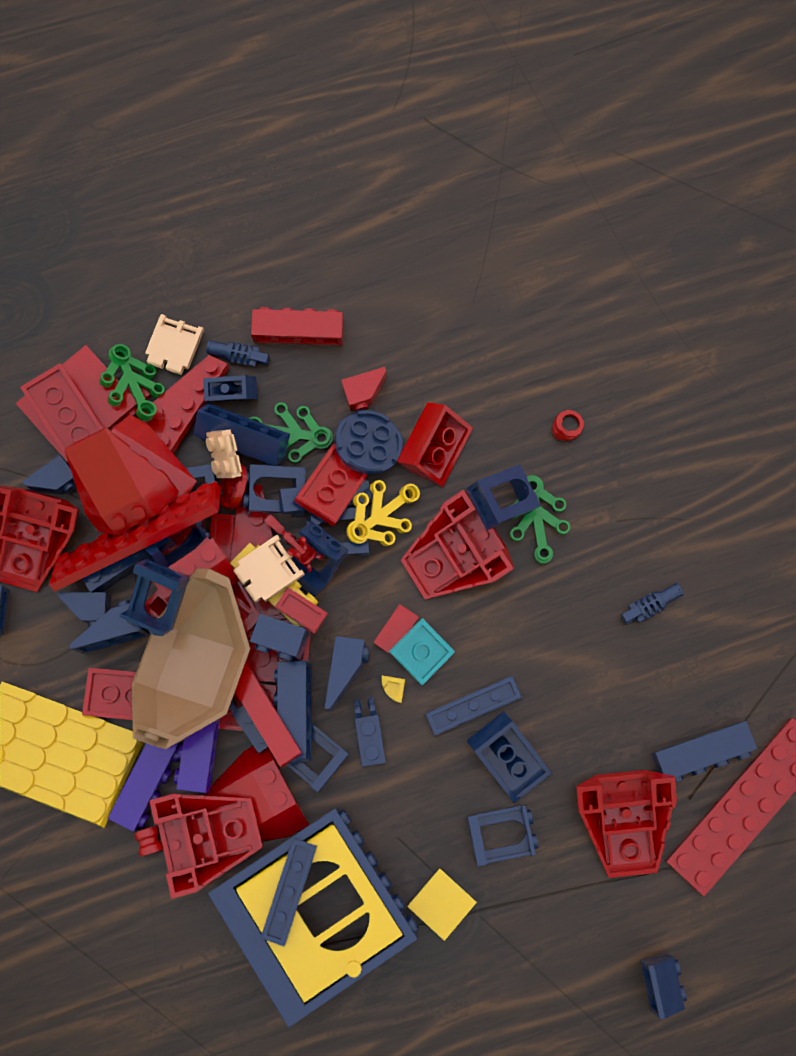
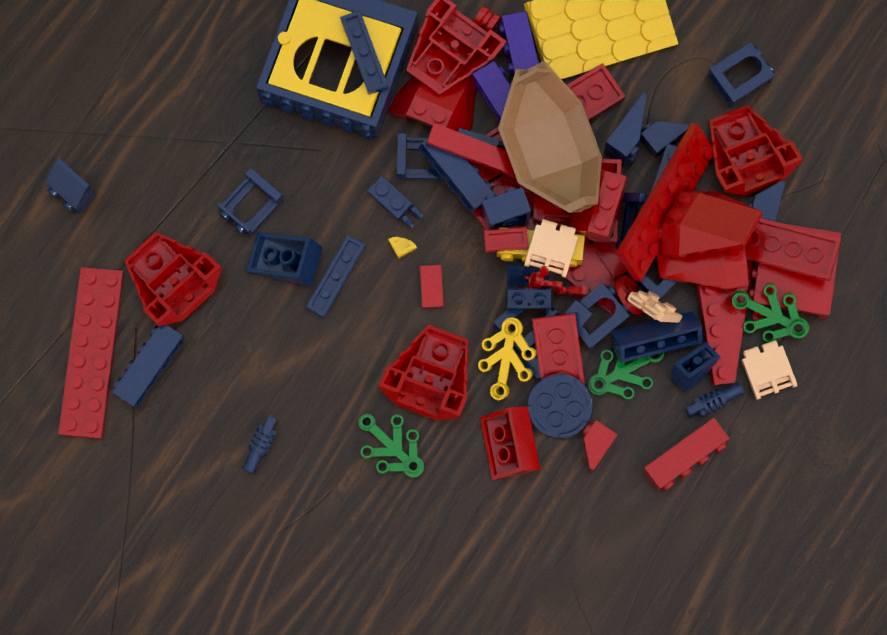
camera: 140 degrees right, 0 degrees up
dark blue panel [120,559,189,636] -> none
dark blue slope [325,636,370,712] -> none
teal tile [388,618,455,685] -> none
yellow tile [407,868,477,941] -> none
dark blue panel [466,464,541,531] -> none
red piece [552,410,584,441] -> none

